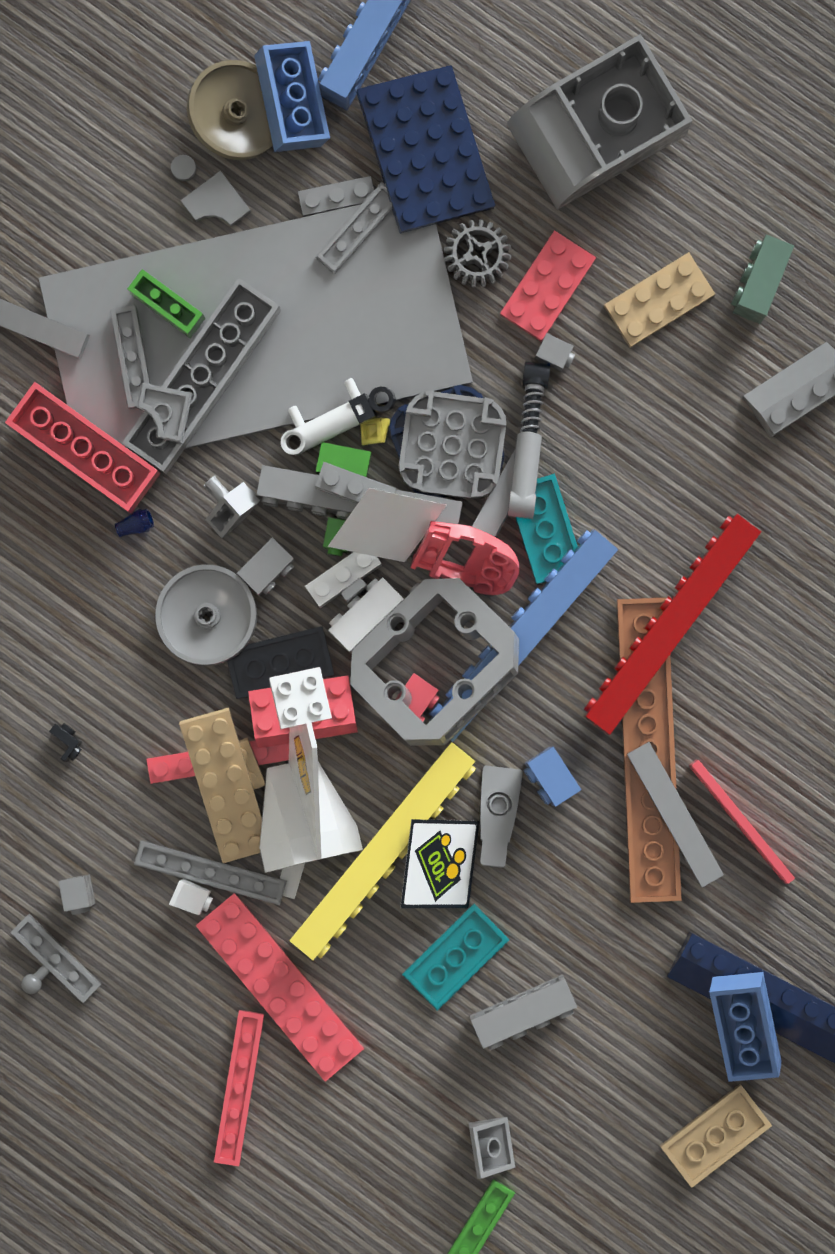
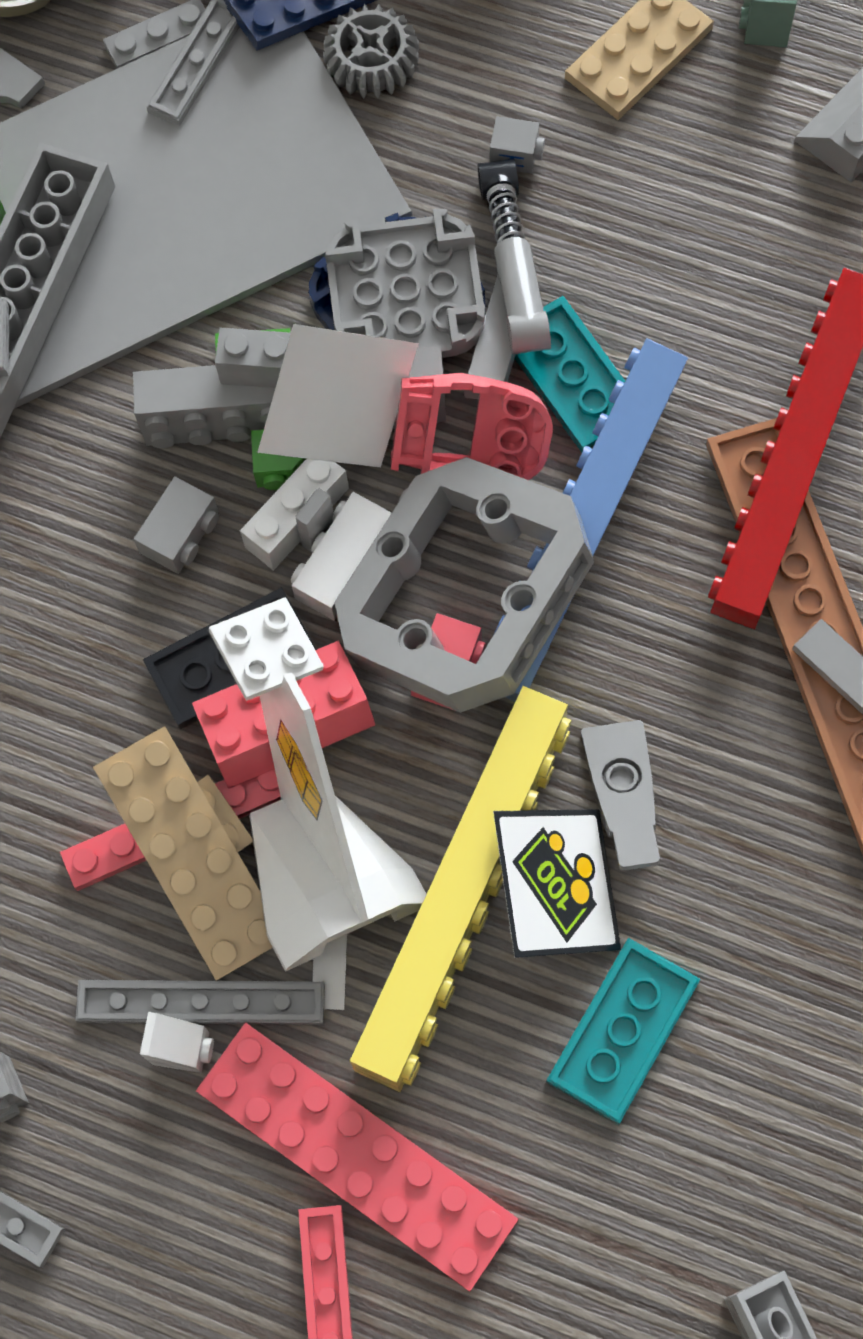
camera: 10 degrees left, 15 degrees down
light grey dish [155,565,257,666] -> none
light grey brick [203,476,260,538] -> none
white piece [281,378,396,455] -> none
light yellow slope [360,418,390,446] -> none
light grey brick [470,975,577,1050] -> none
coral plate [500,230,596,342] -> none
medium blue brick [523,747,581,807] -> none

